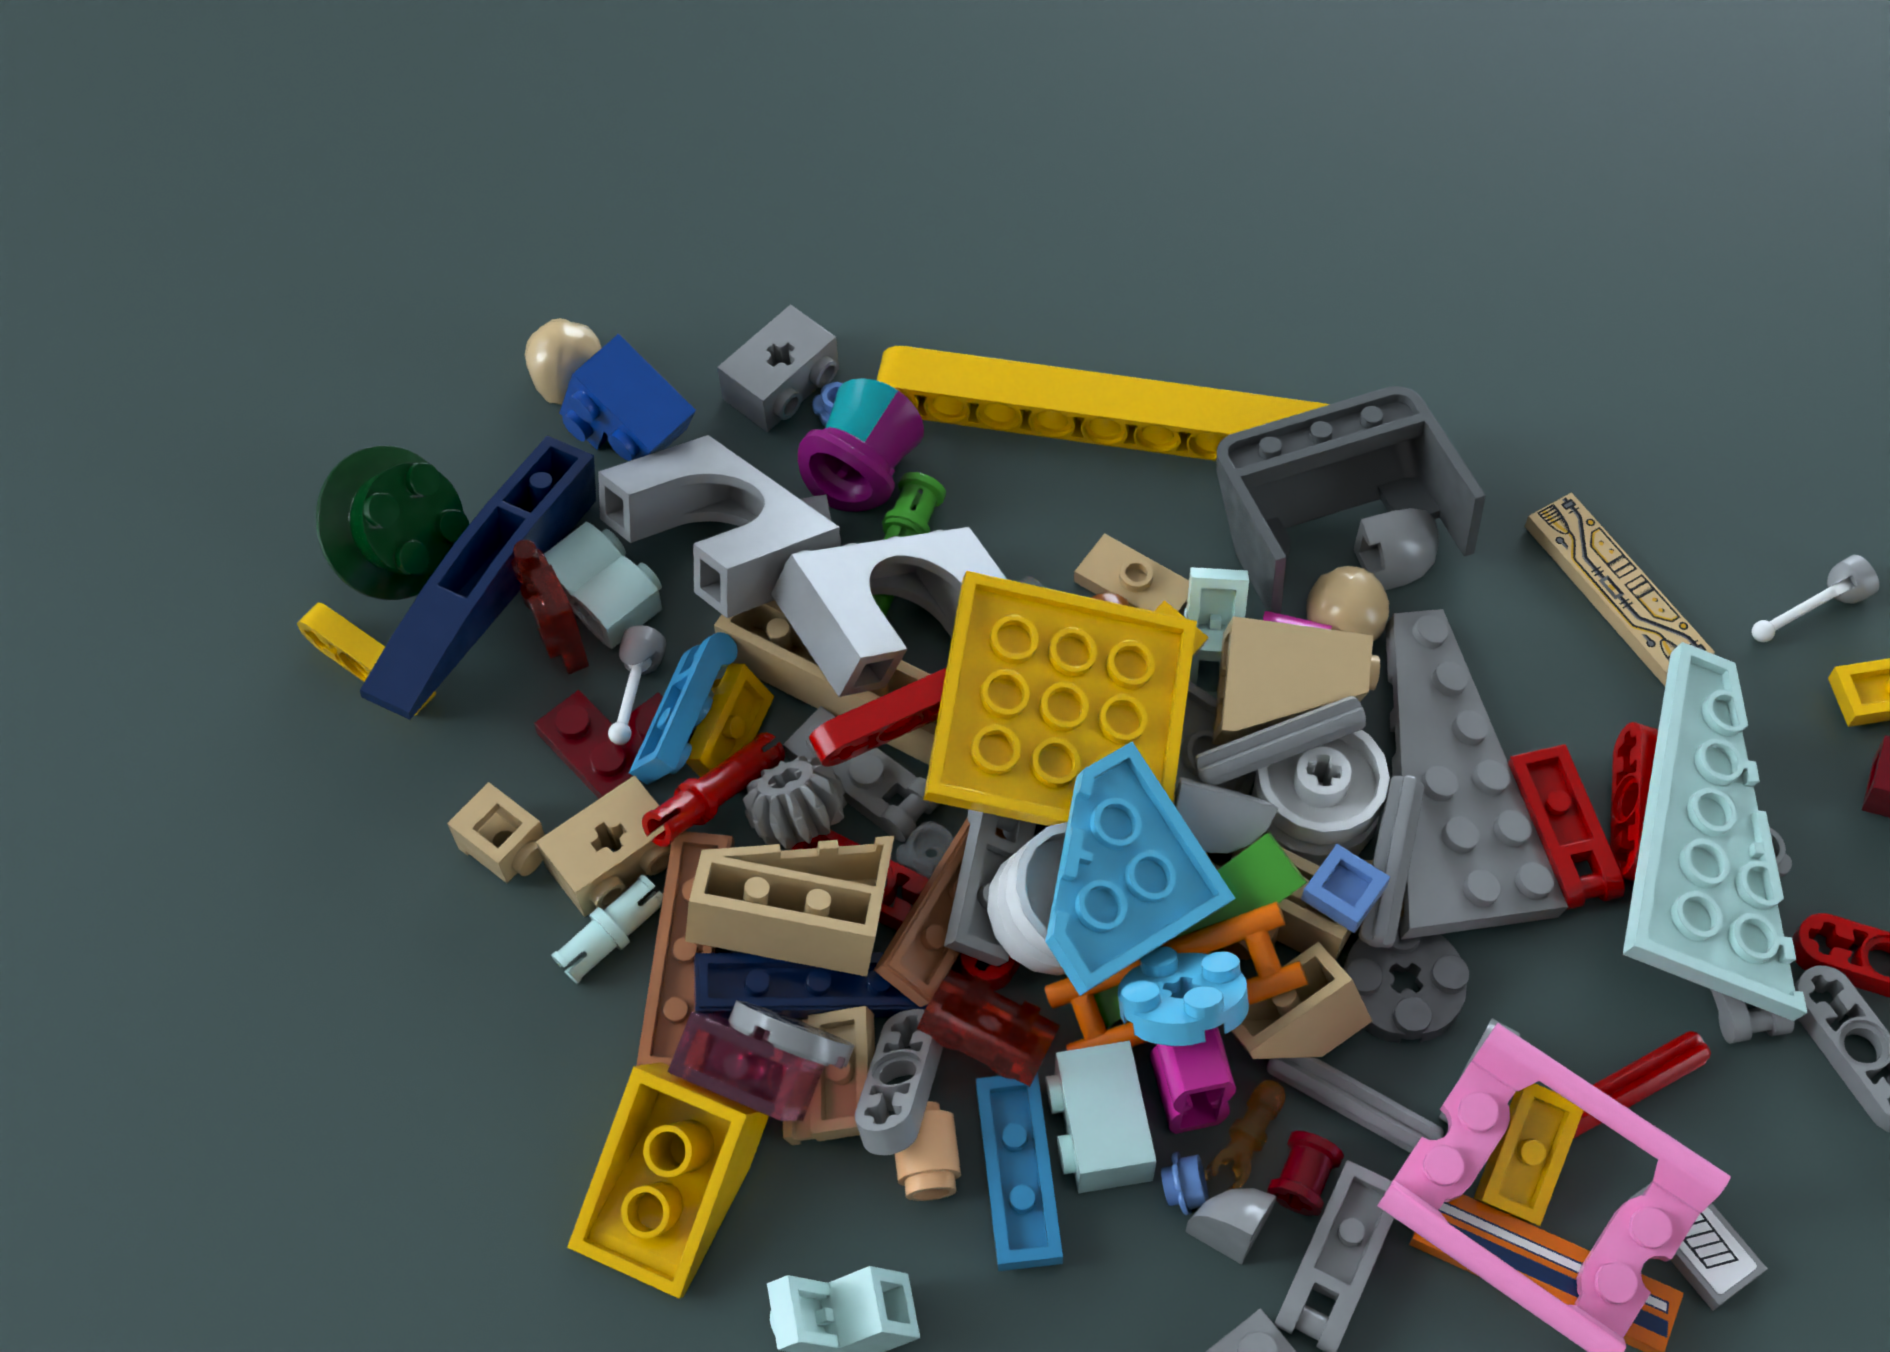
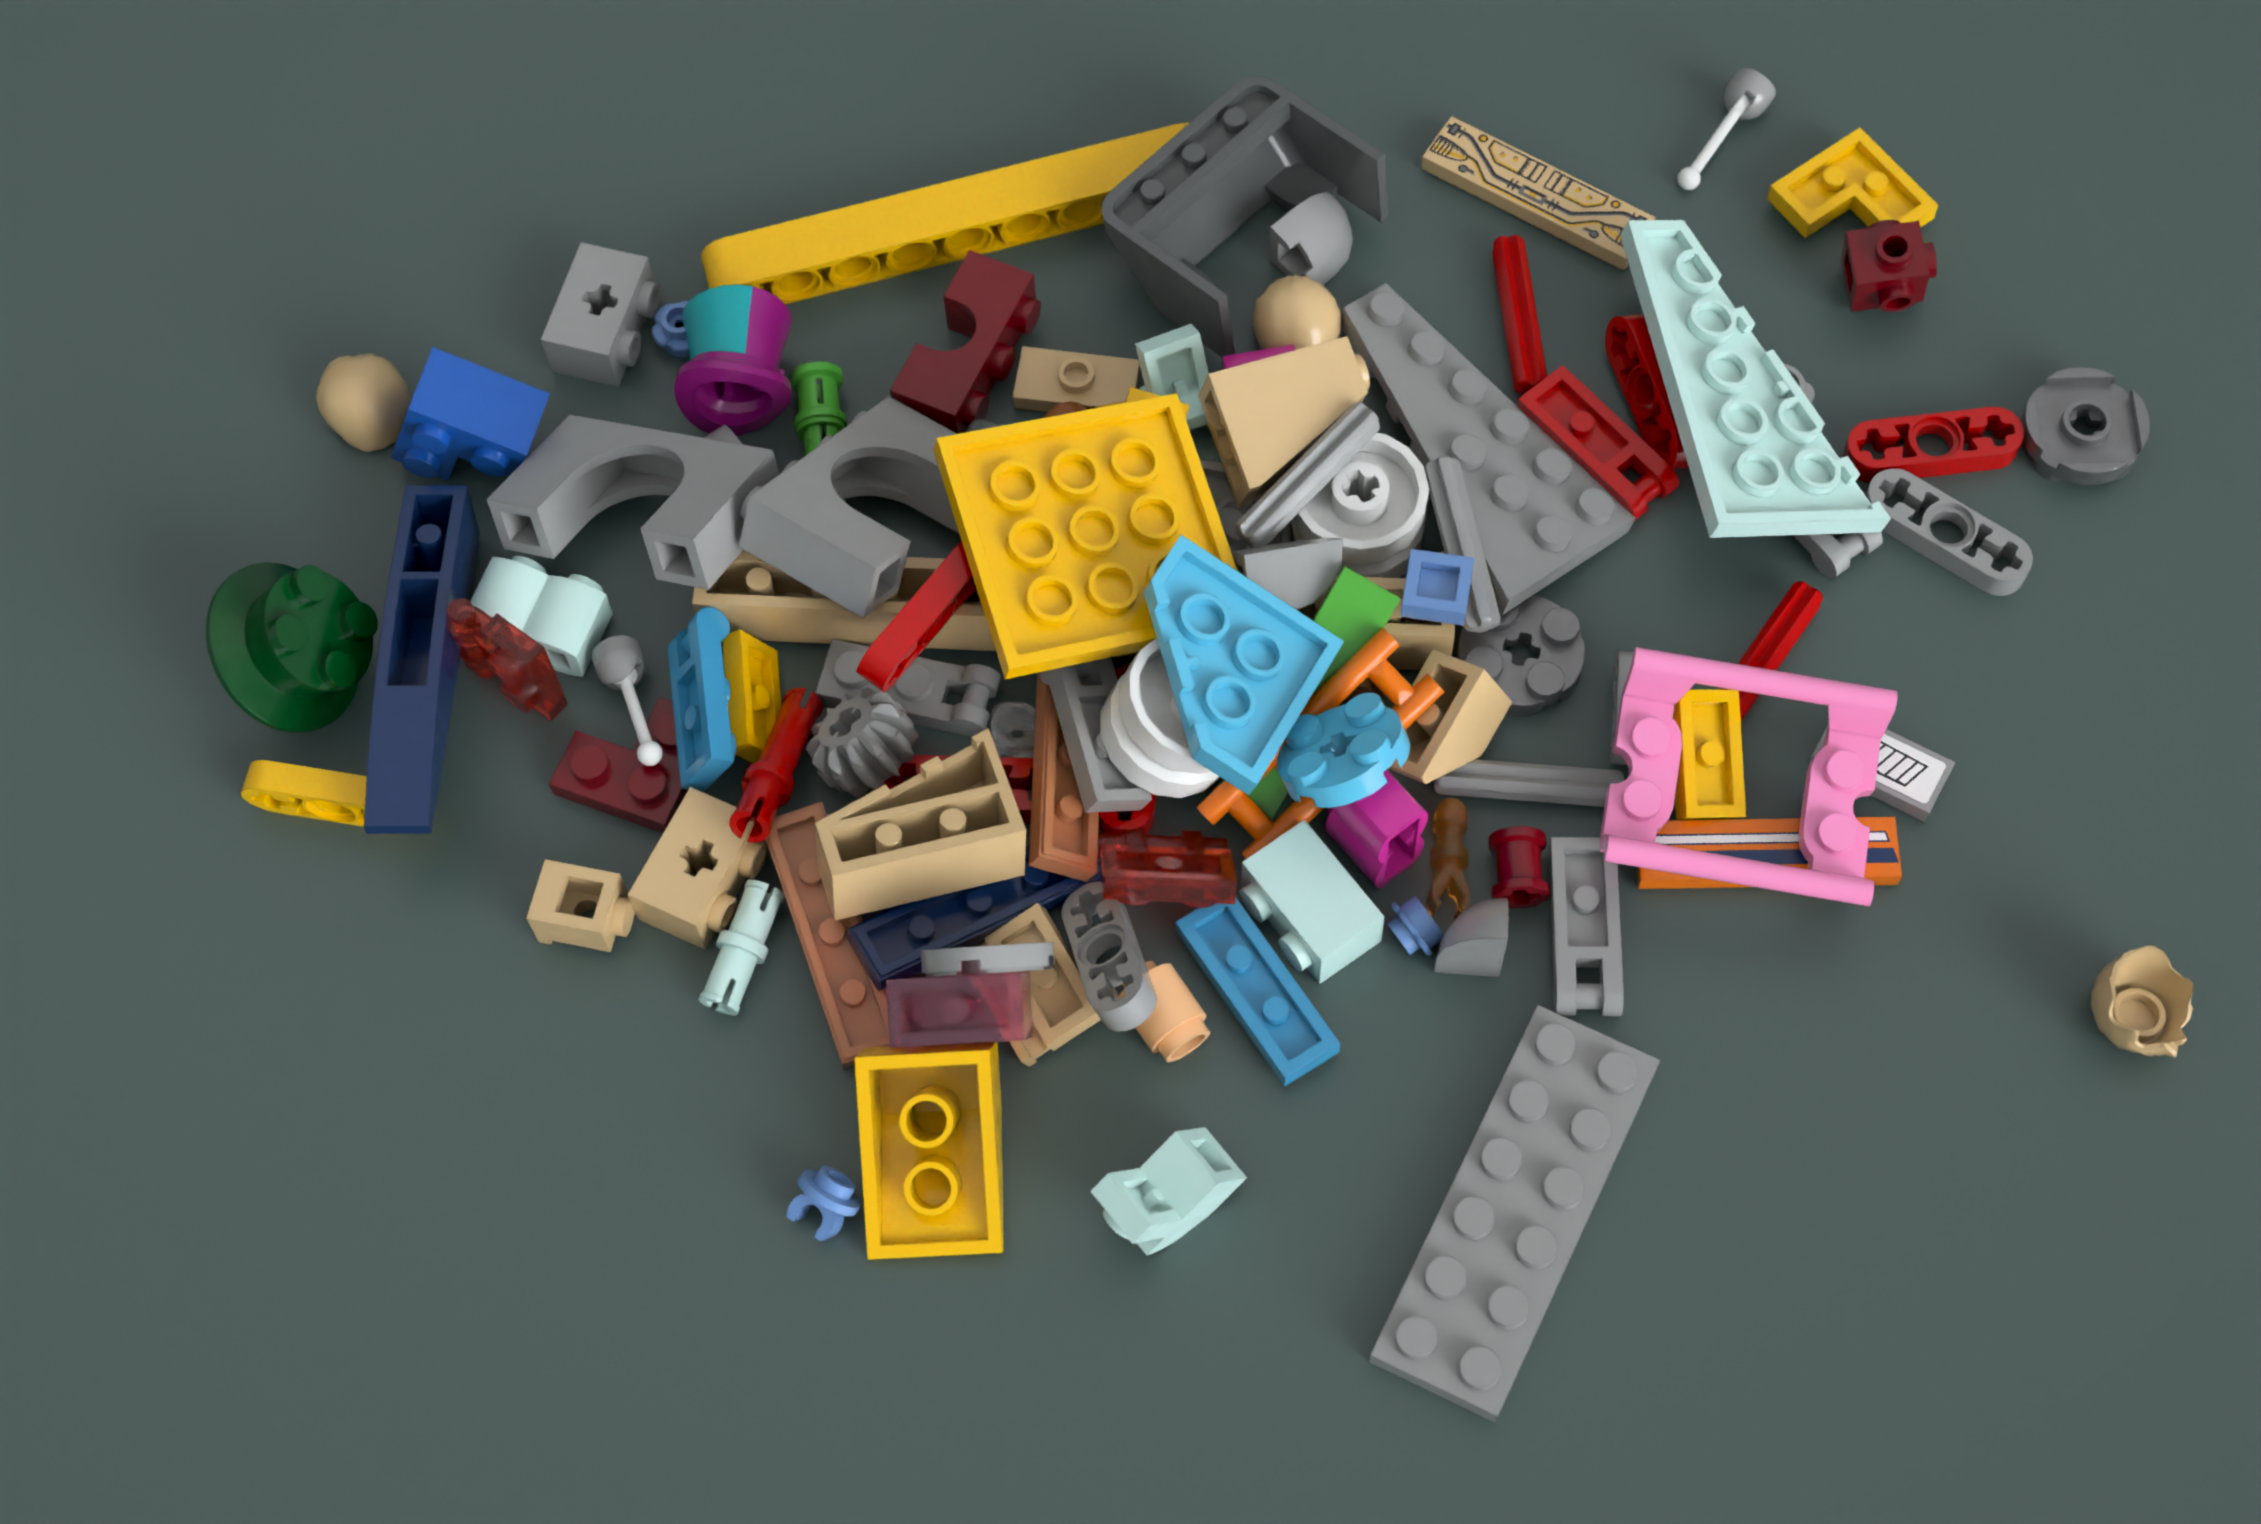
camera: 25 degrees left, 5 degrees up
none -> medium blue plate [787,1166,861,1242]
none -> dark red arch [890,250,1041,434]
none -> red axle [1492,234,1547,395]

